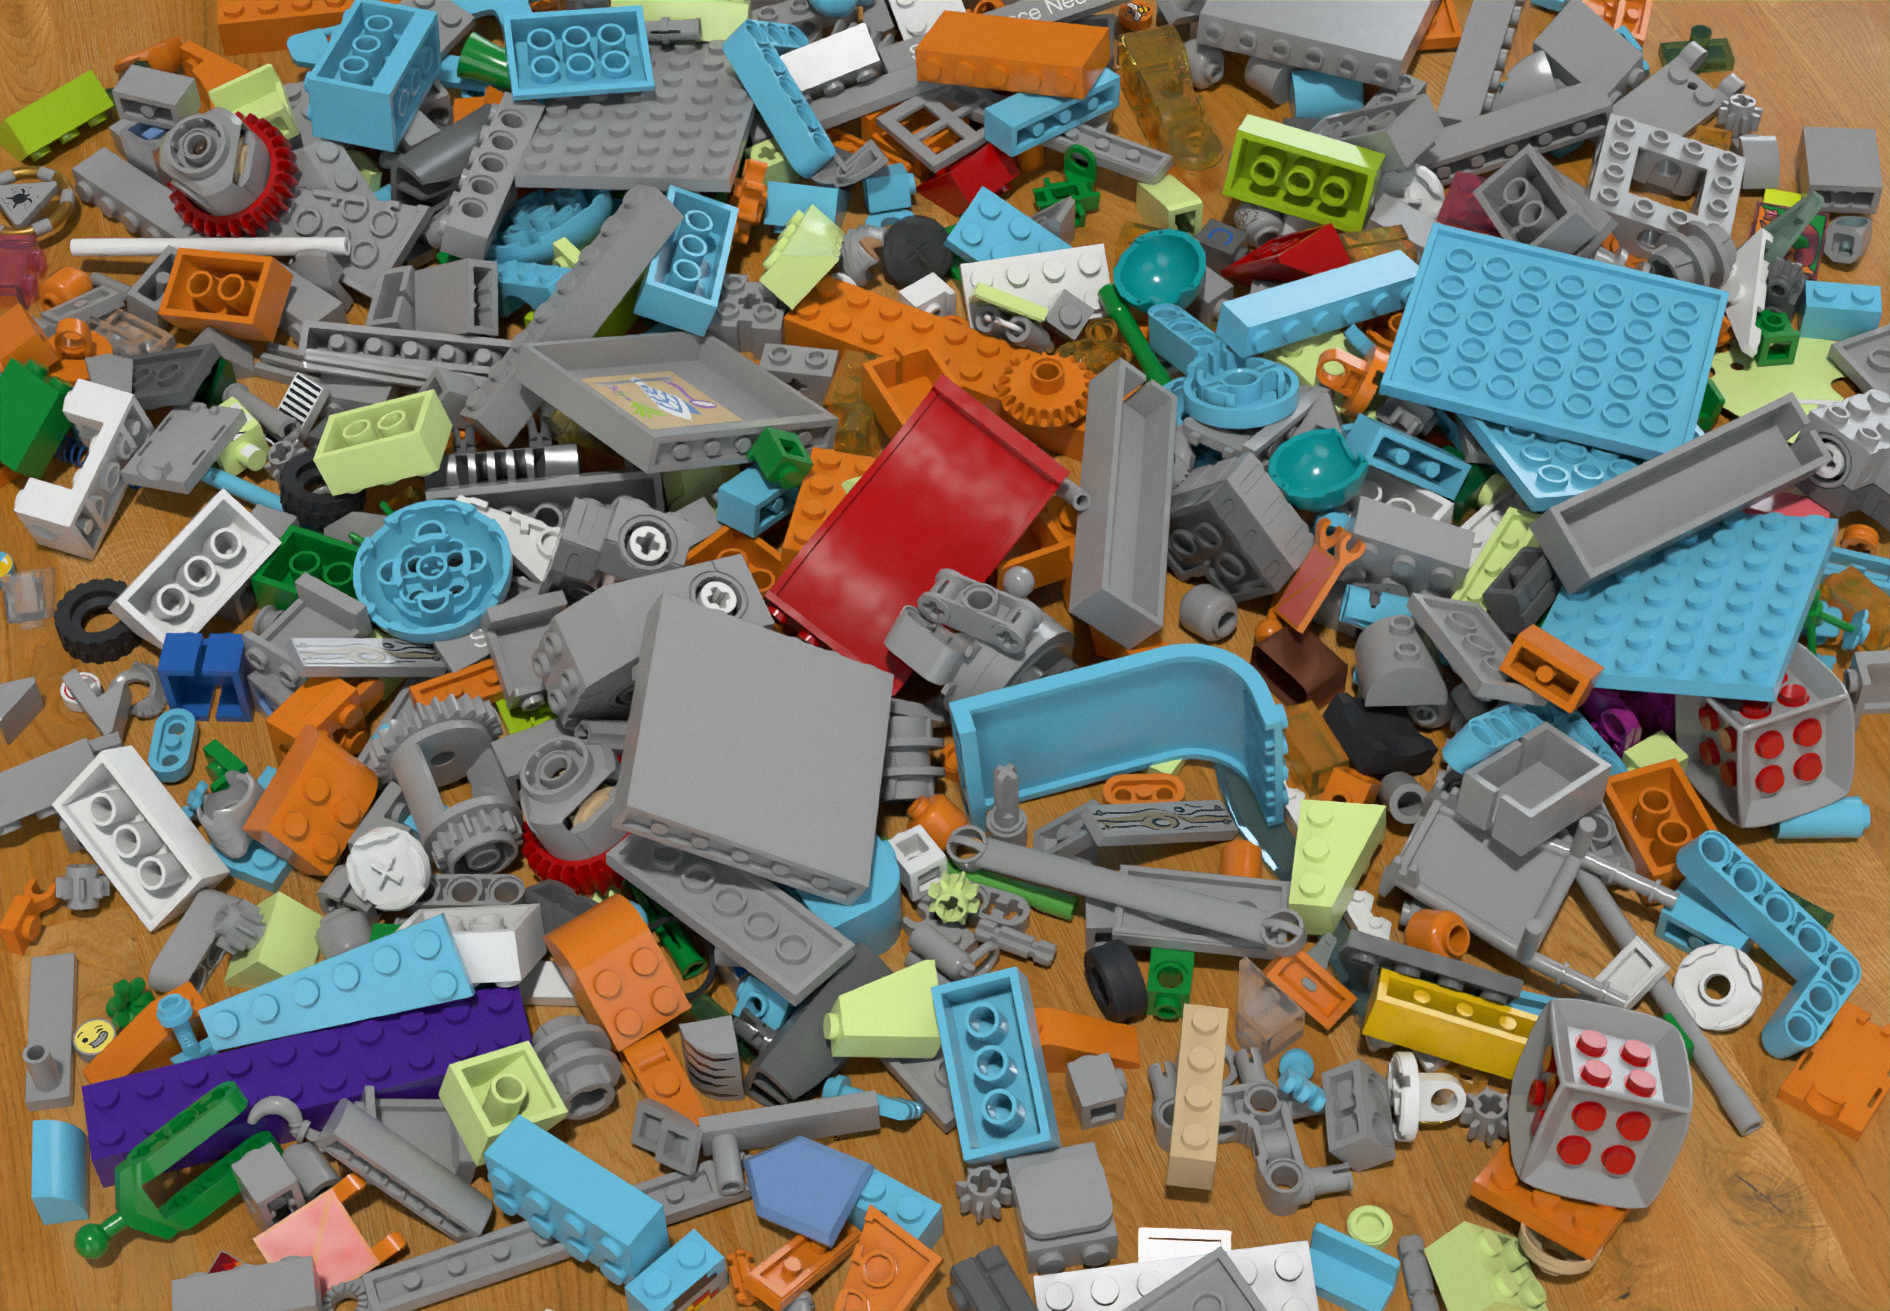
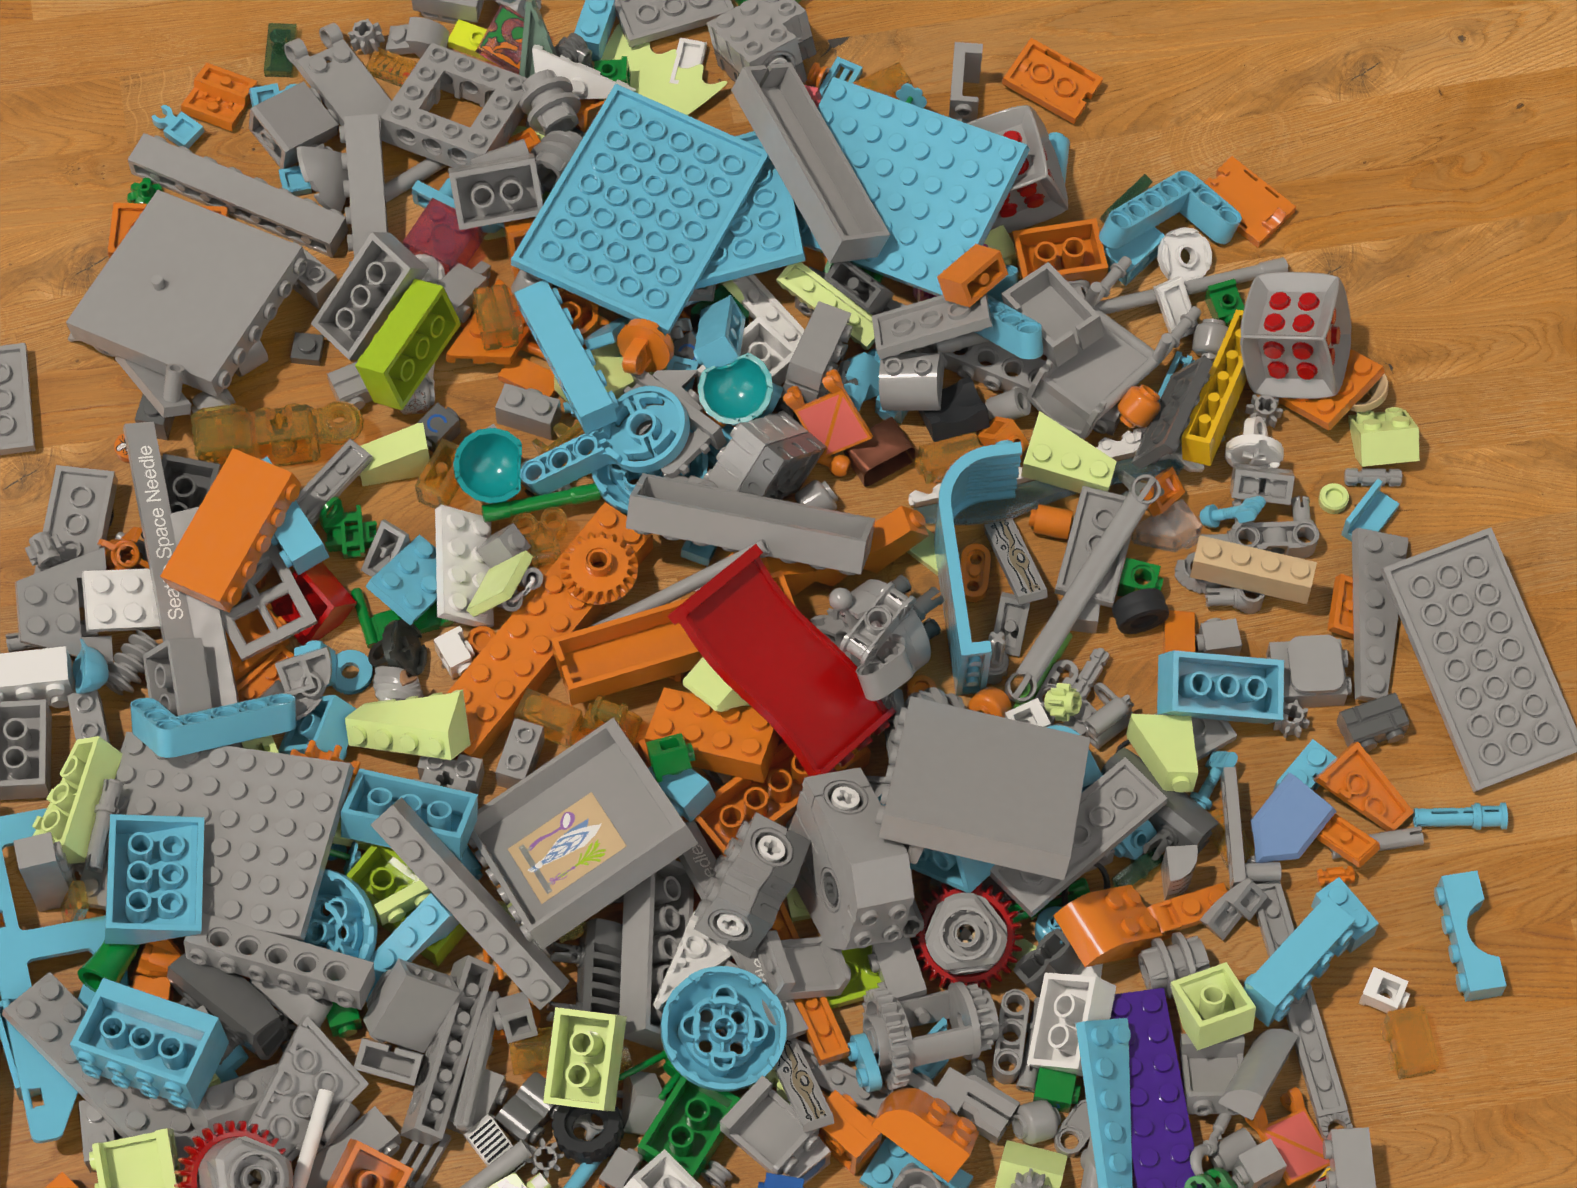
camera: 85 degrees left, 15 degrees up
white tile [346,827,431,911] -> none
red slope [1220,223,1351,287] -> none
medium azure brick [1289,70,1364,122] -> none

